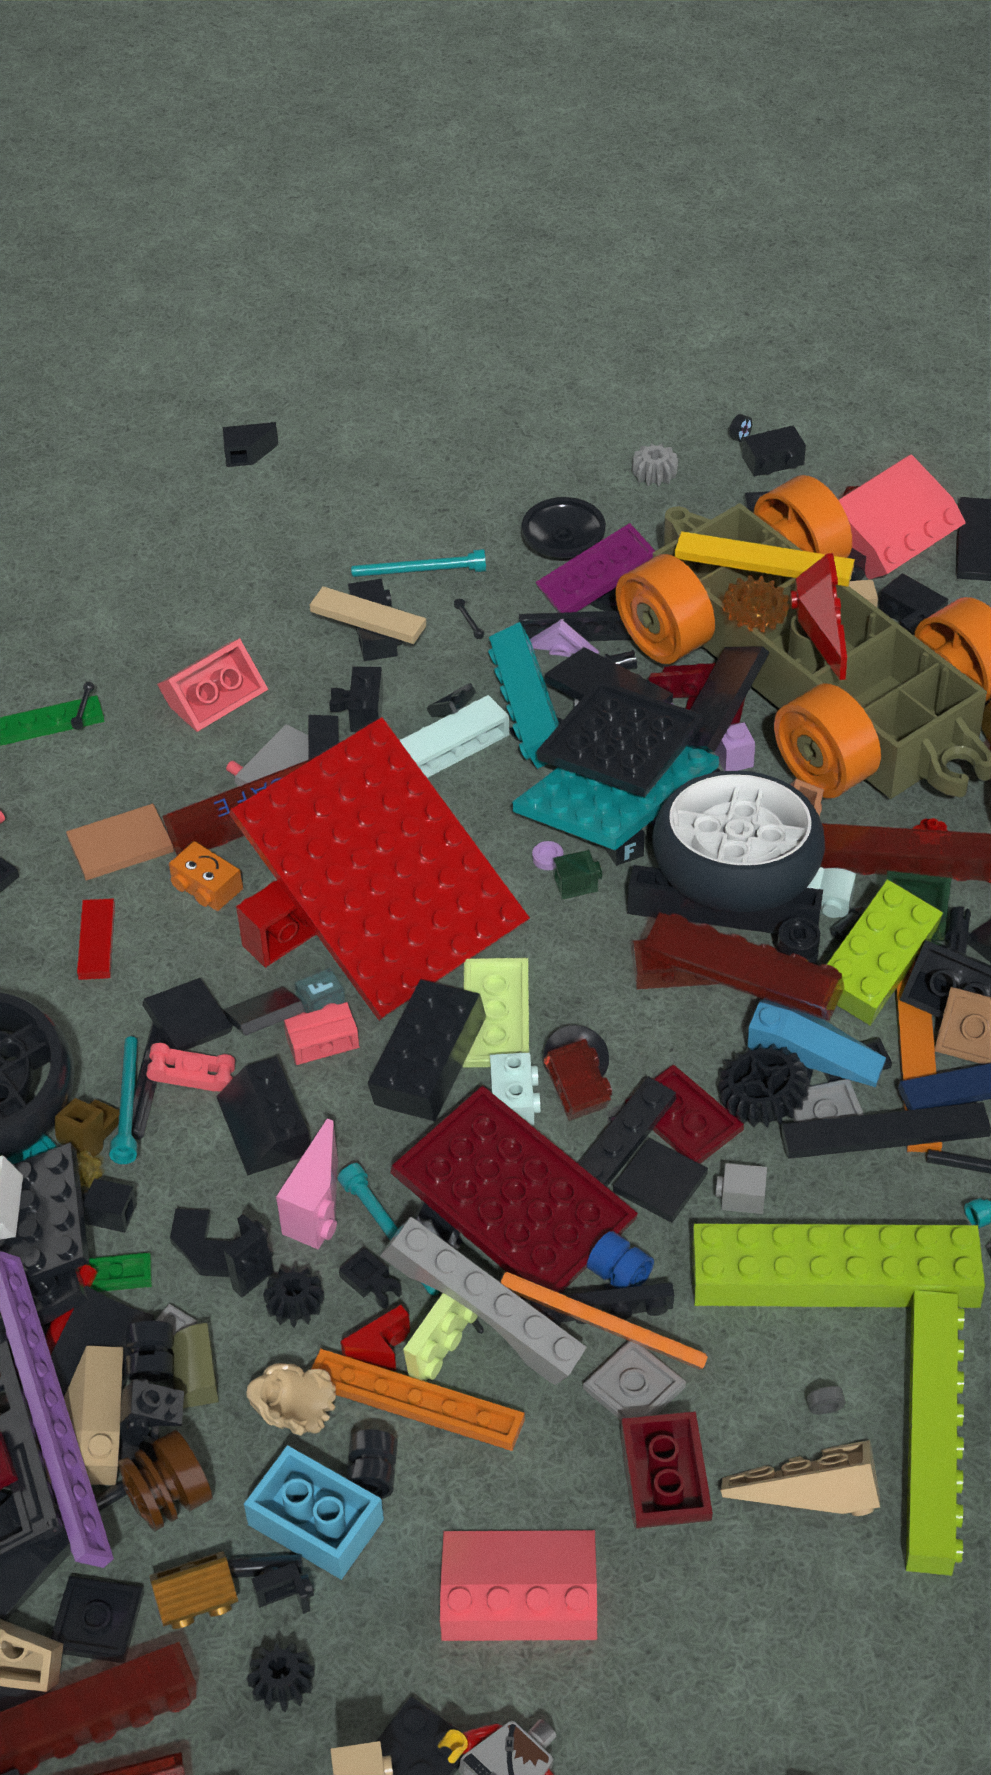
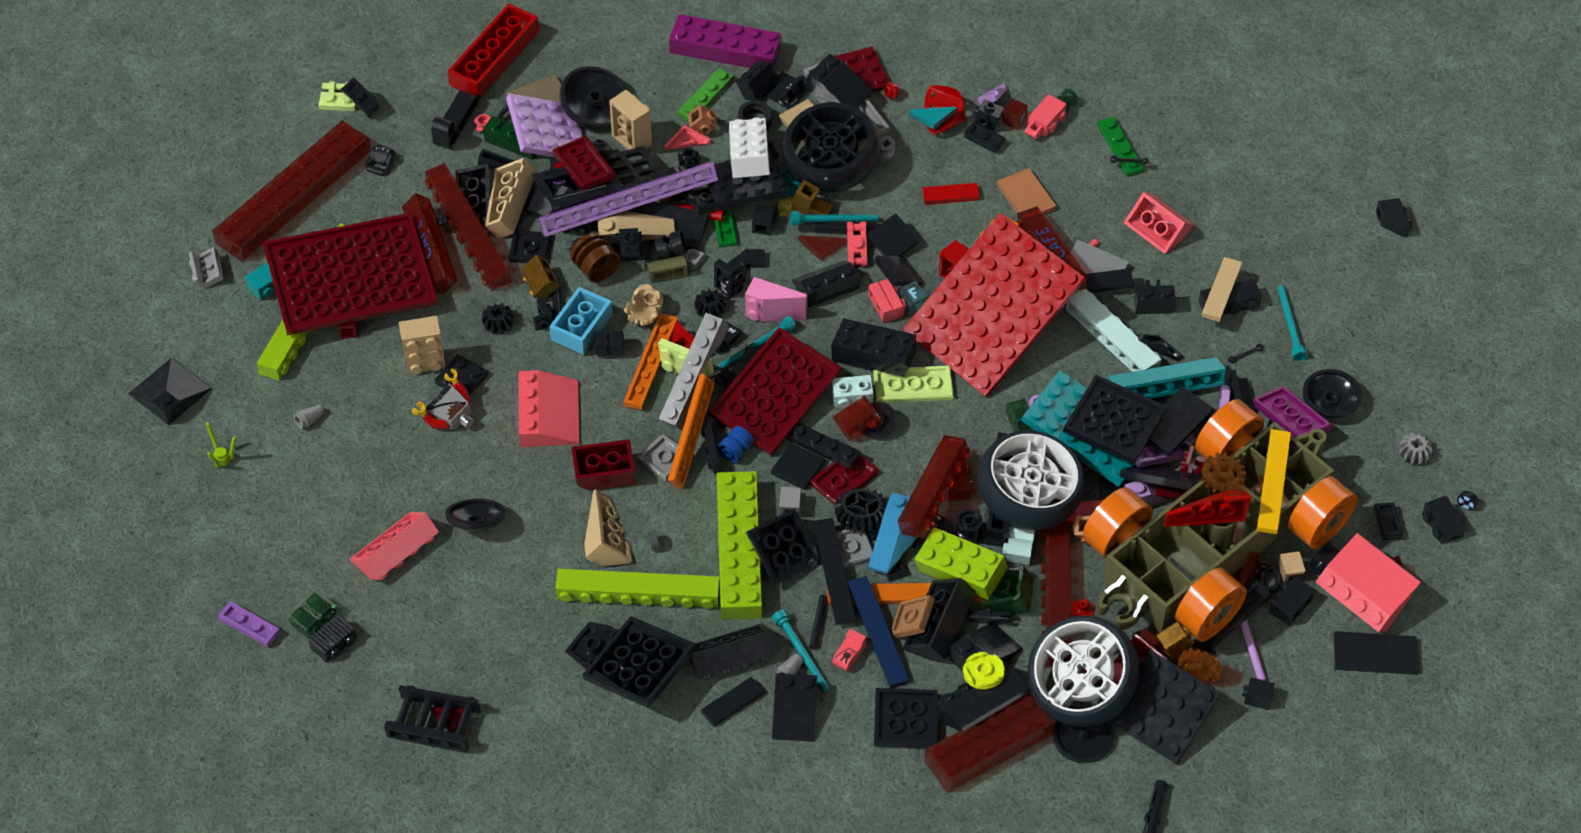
camera: 85 degrees right, 5 degrees up
none -> black dish [445,499,506,532]
none -> black slope [746,508,821,586]
none -> clear red tile [798,235,847,261]

